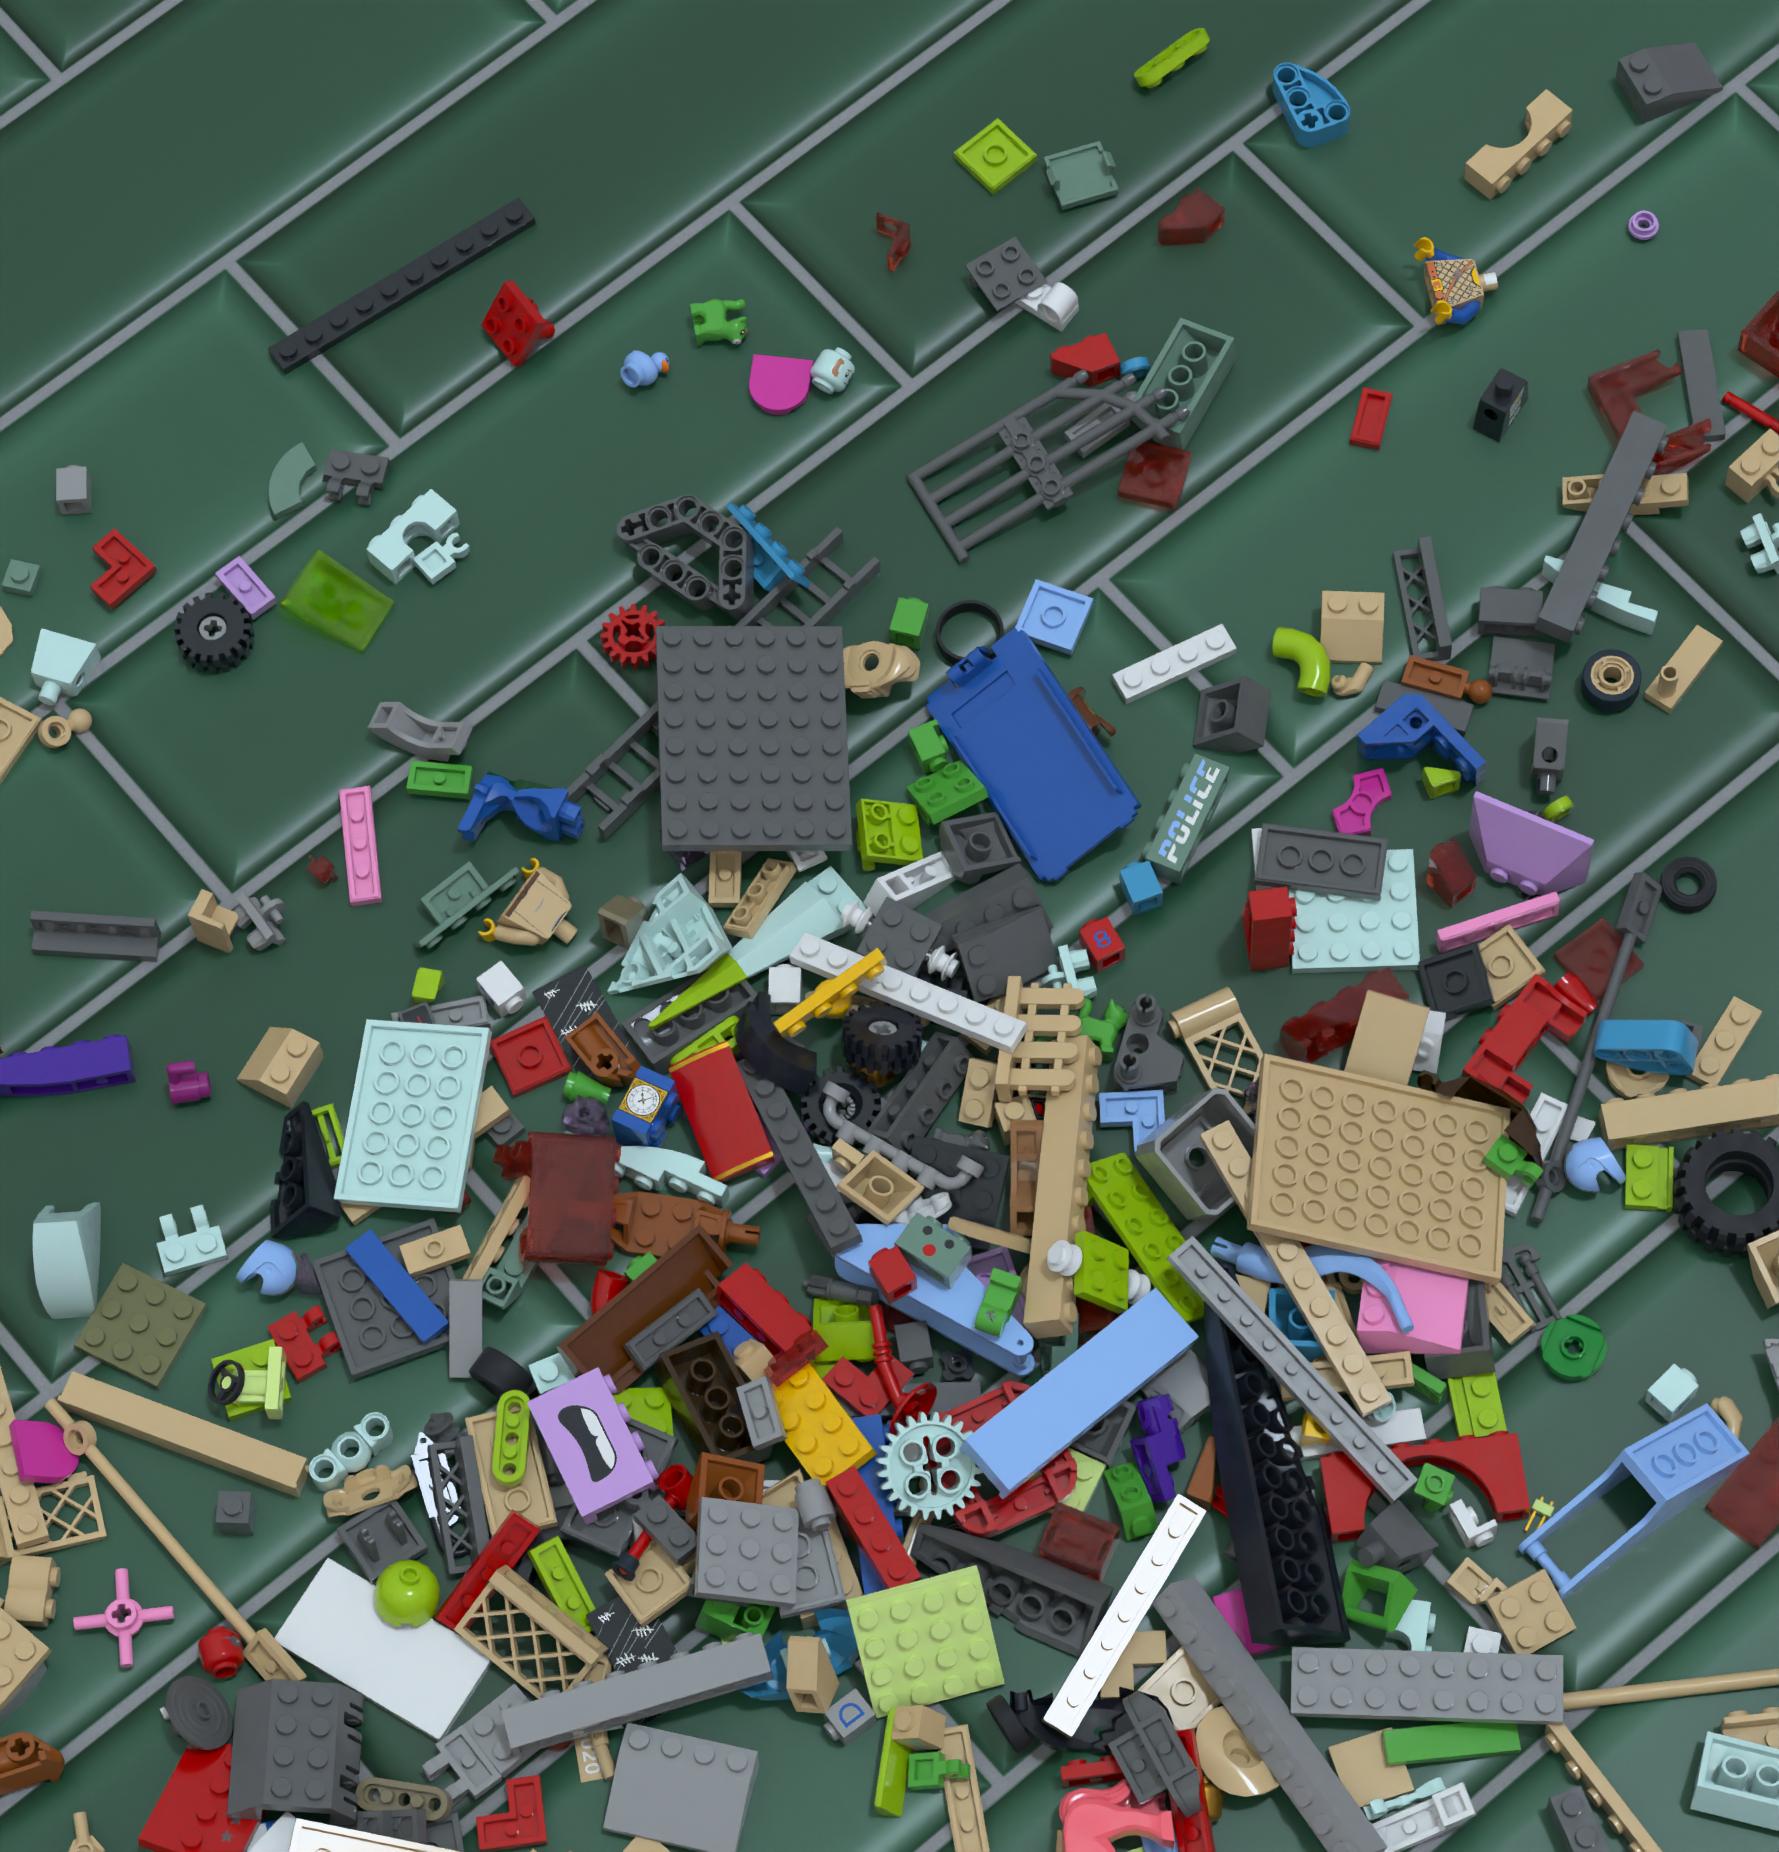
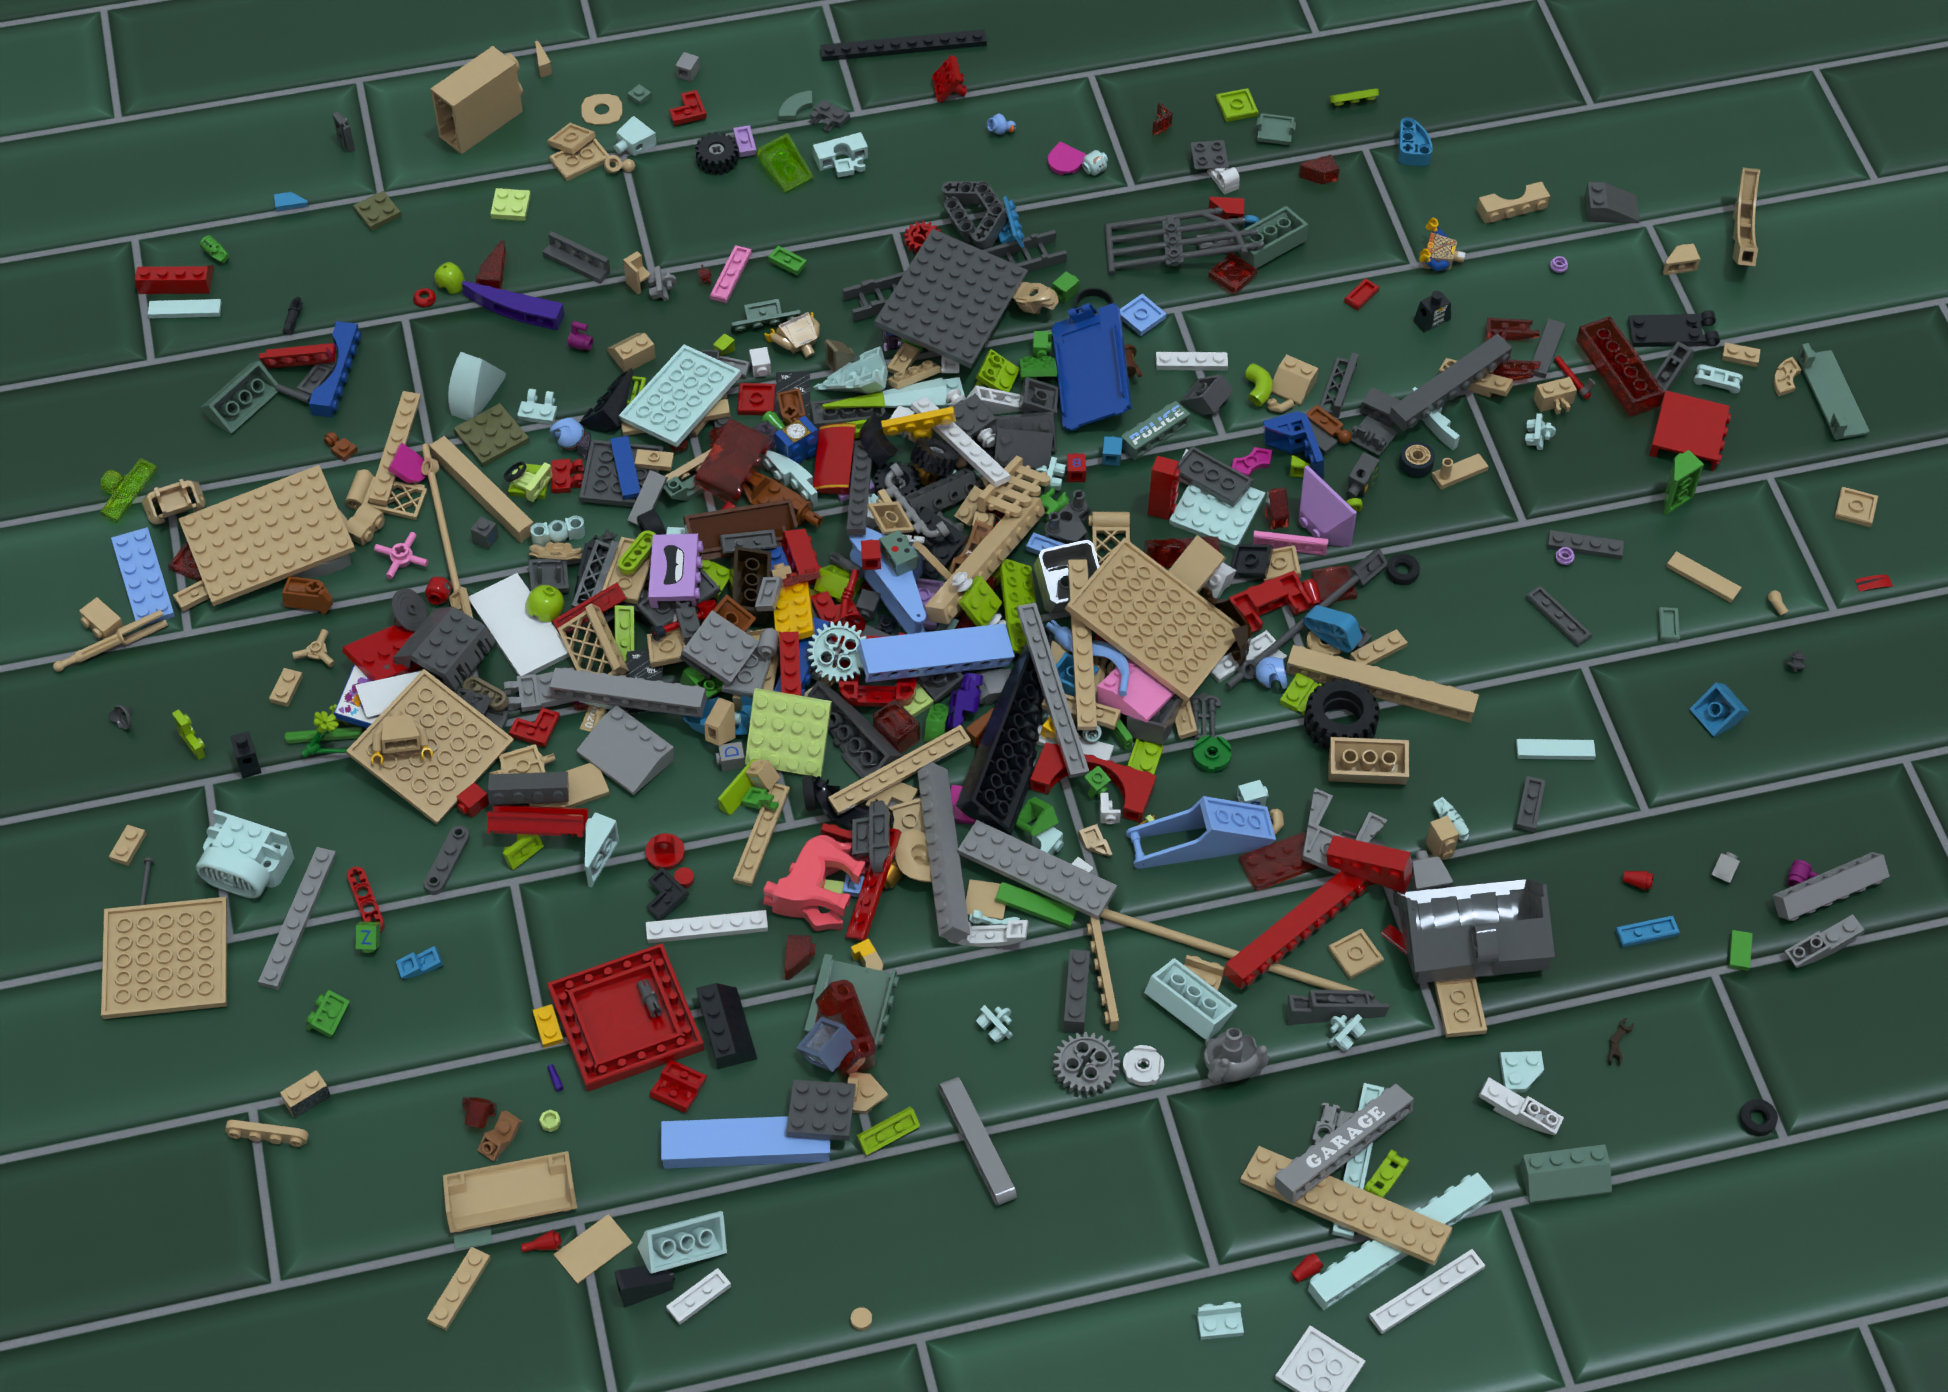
camera: 20 degrees right, 10 degrees down
light grey arch [367,702,472,762] -> none
blue hips [457,772,585,842] -> none
bright green animal [690,299,749,346] -> none
bright green leg [974,1267,1022,1337] -> none
dark grey torso [1357,1499,1439,1572] -> none
bright green plate [1481,1134,1544,1188] -> none
tan plate [1484,1568,1576,1654] -> none

